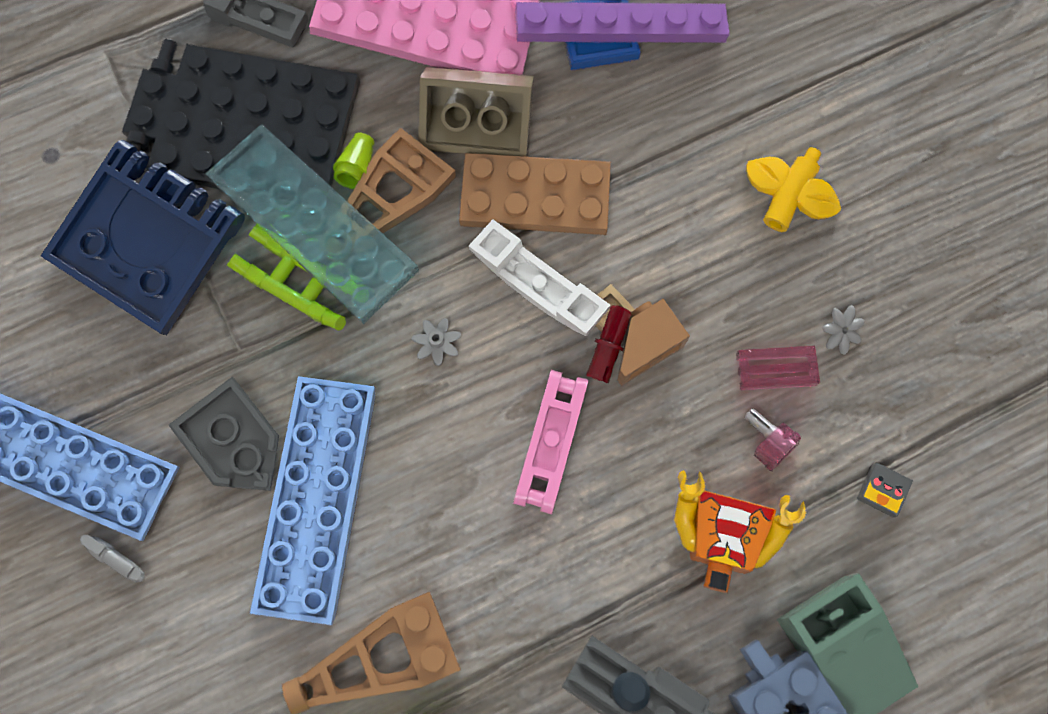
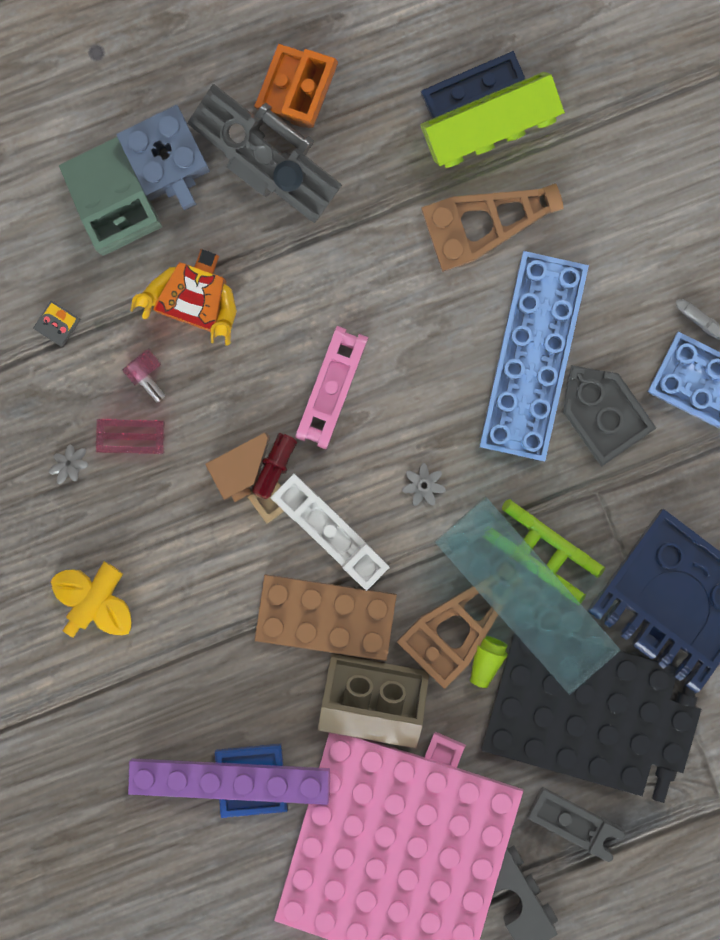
camera: 175 degrees left, 15 degrees up
none -> bright pink plate [424,732,466,768]

